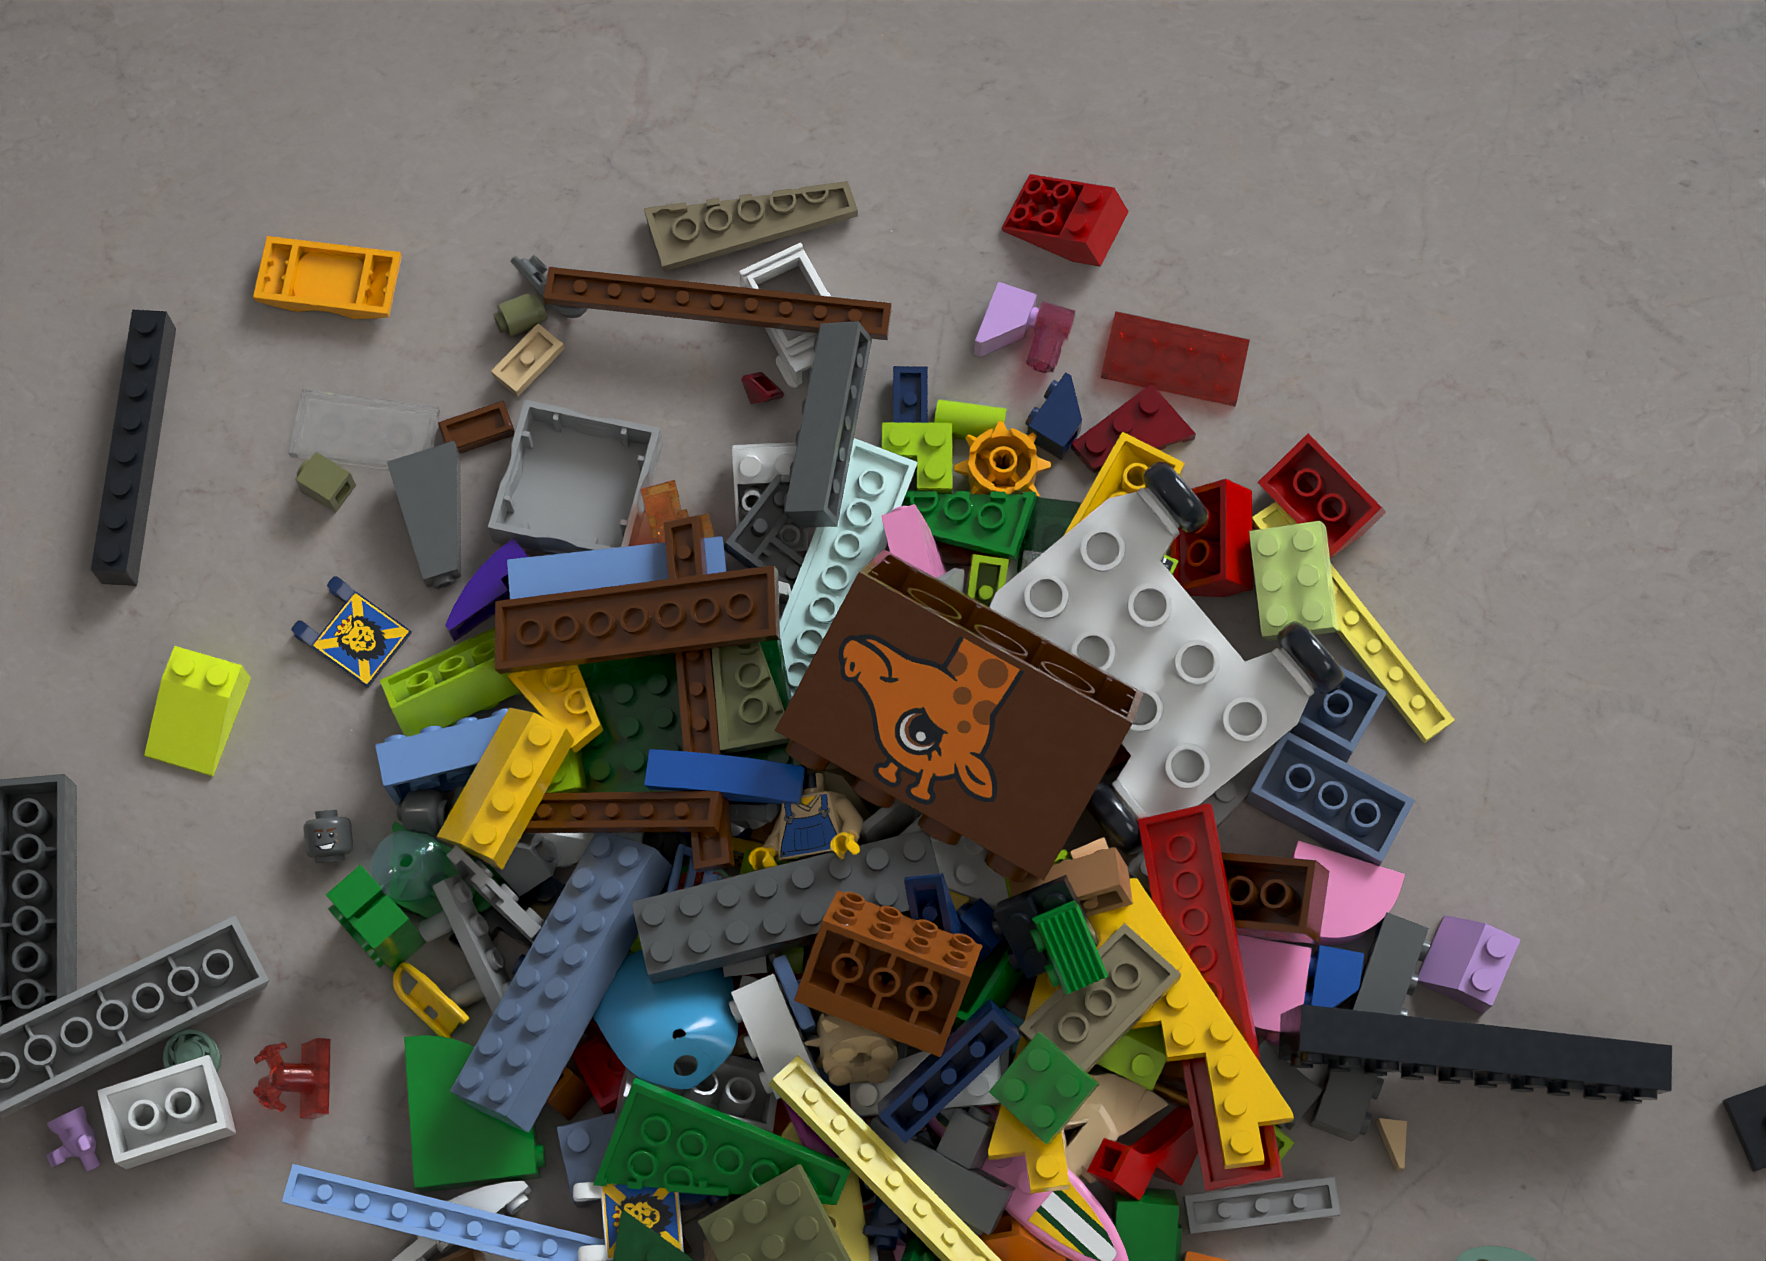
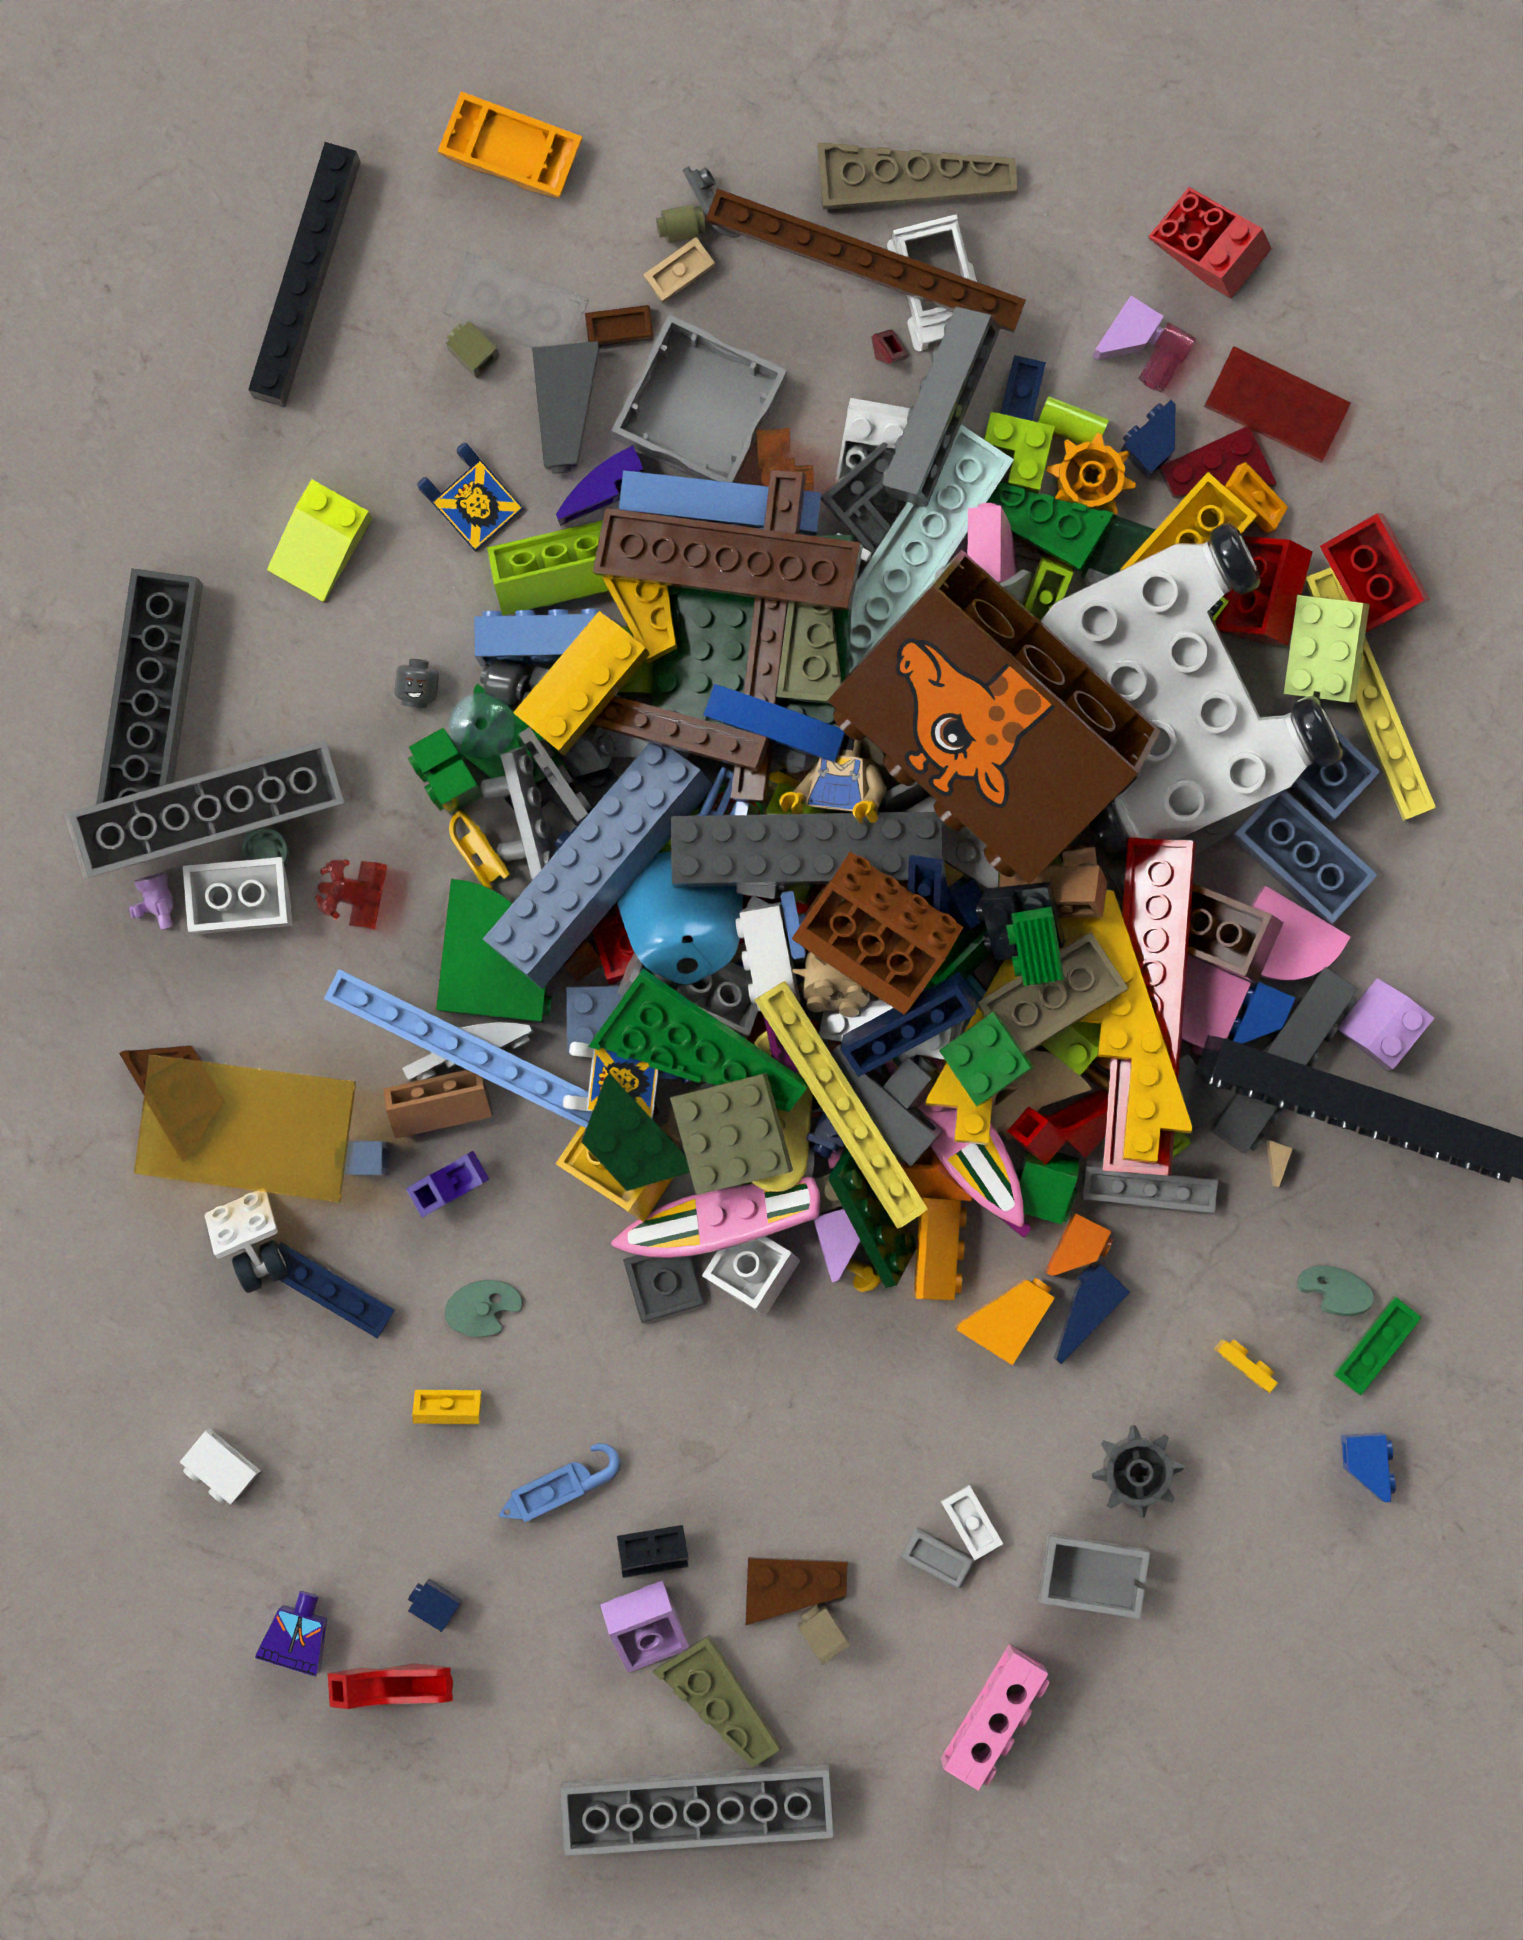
camera: 15 degrees right, 15 degrees up
none -> light orange plate [1225,462,1288,533]

